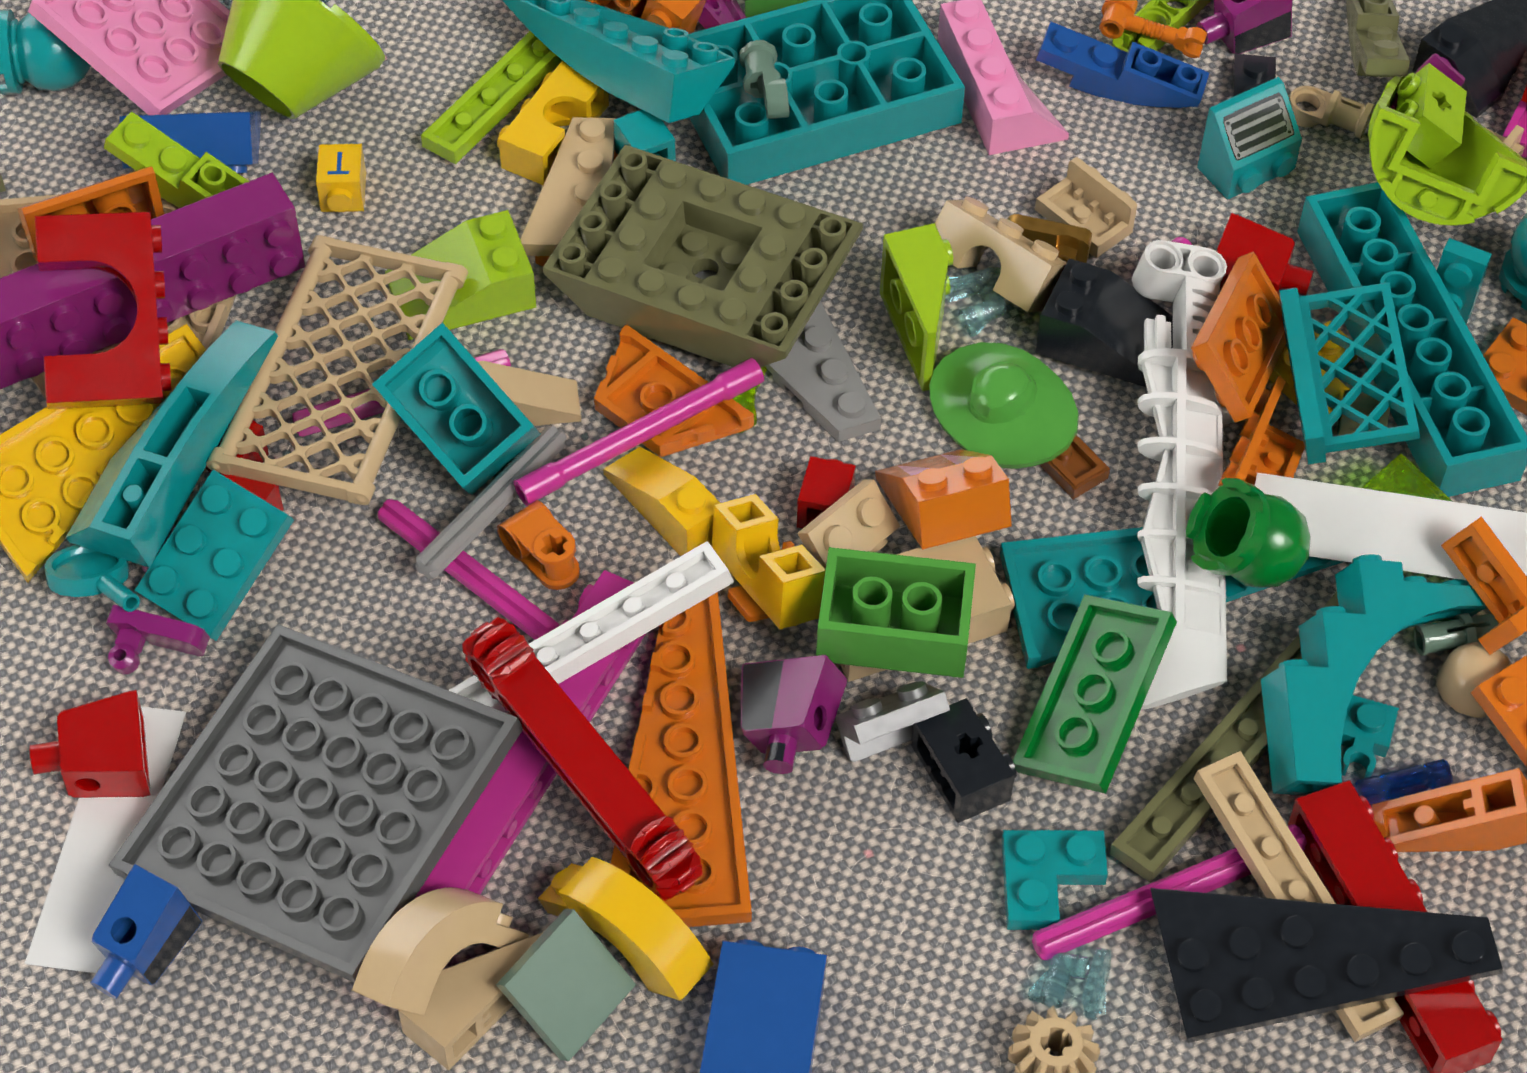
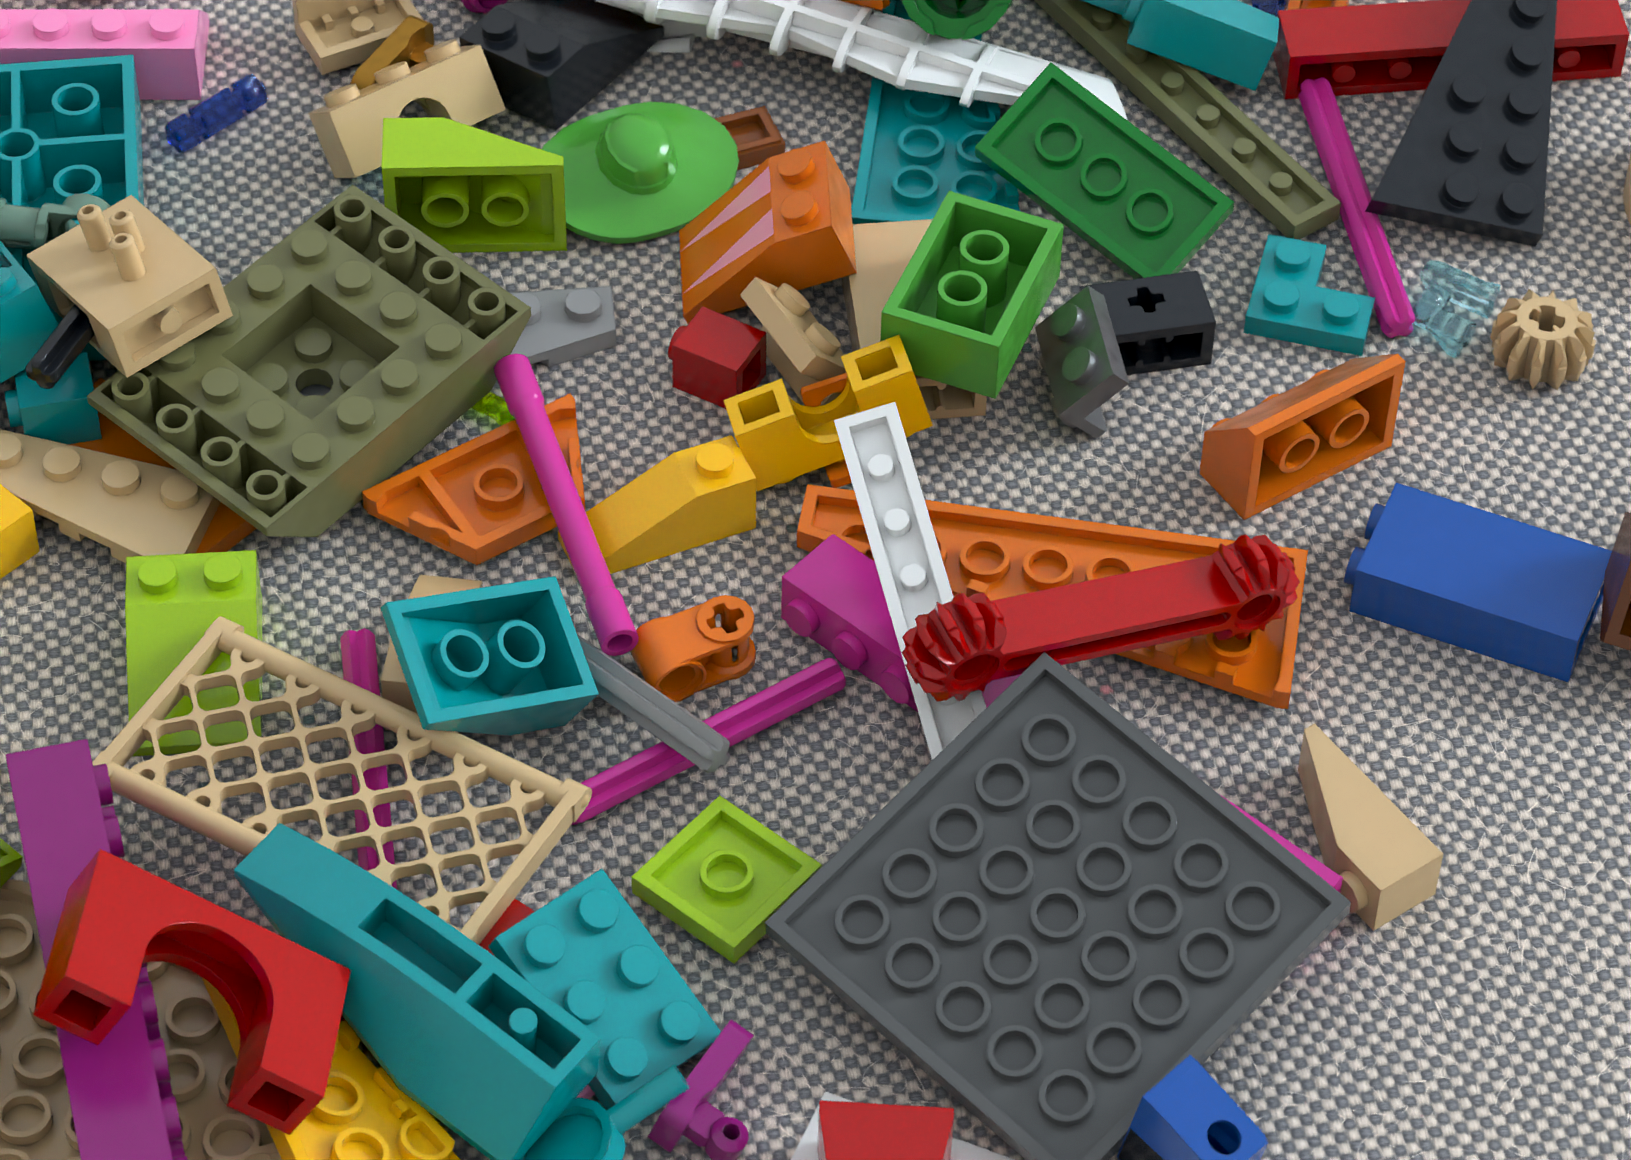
camera: 75 degrees left, 5 degrees down
tan arch [352,887,529,1016] -> none
sand green tile [496,909,636,1061] -> none
yellow arch [538,857,714,1001] -> none
magenta torso [741,655,847,774] -> none
tan plate [1193,751,1404,1042] -> none
none -> tan piece [26,195,233,389]
none -> clear blue axle [164,74,268,153]
none -> lime plate [631,795,822,964]
none -> orange slope [1199,354,1406,520]

